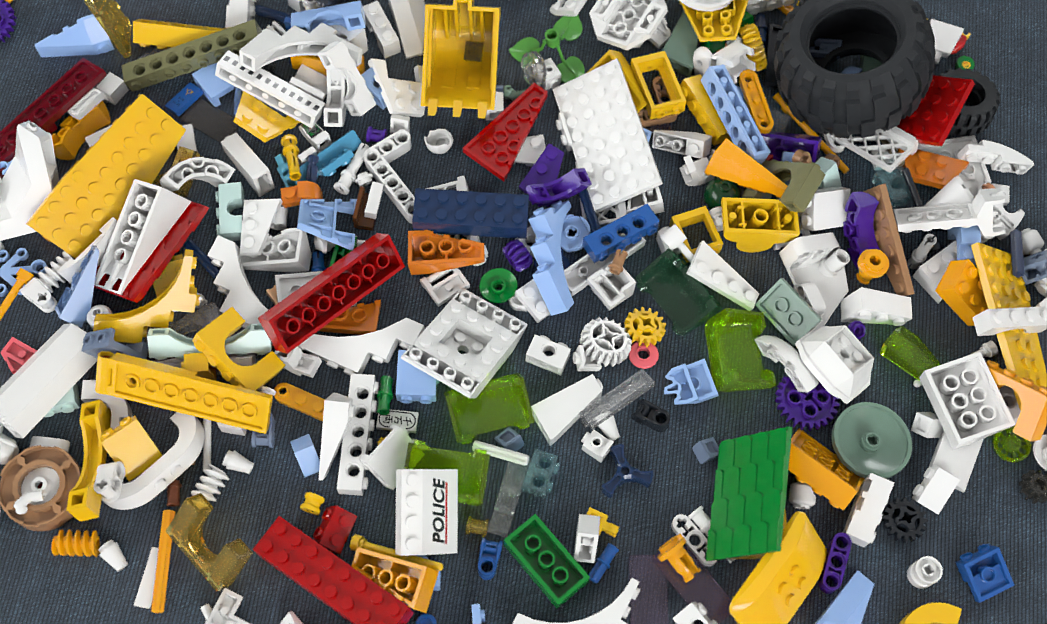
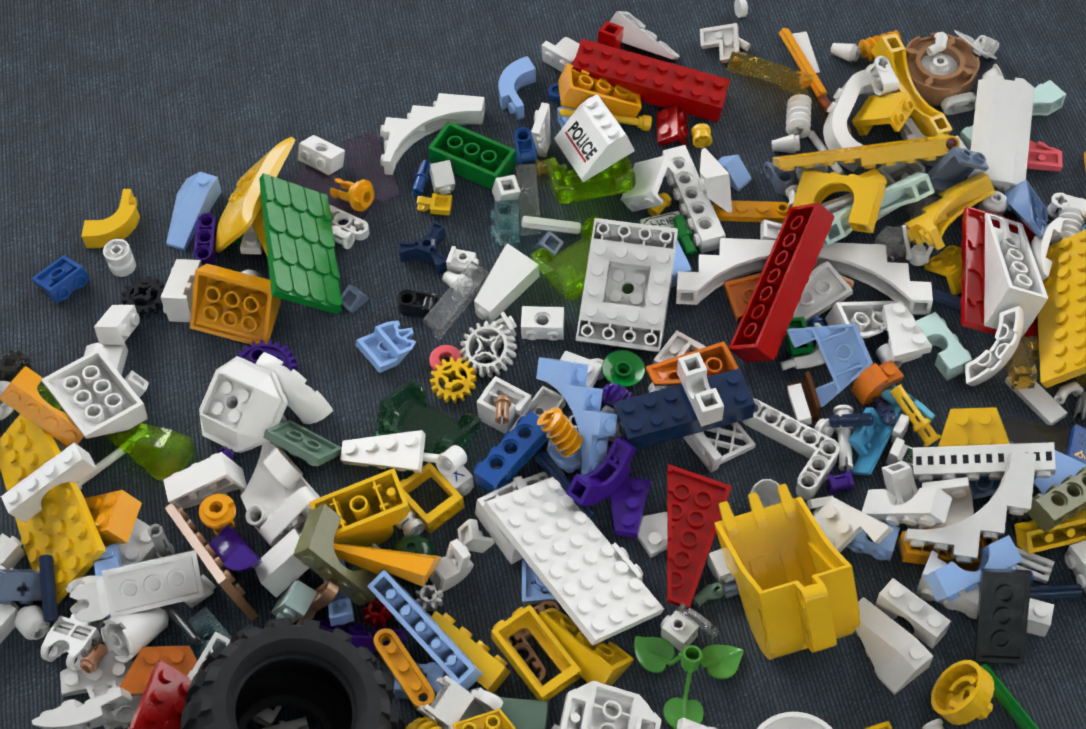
camera: 165 degrees right, 10 degrees down
white slope [221,133,275,197] -> none
white slope [652,130,712,159] -> none
clear neon green windscreen [705,308,776,392] -> none
sand green dish [832,402,912,479] -> none
none -> white panel [457,518,494,553]
none -> white brick [492,175,521,208]
none -> white wing [531,103,551,157]
none -> light orange piece [537,408,583,458]
none -> white arch [677,352,724,427]
none -> dark blue axle [829,413,873,428]

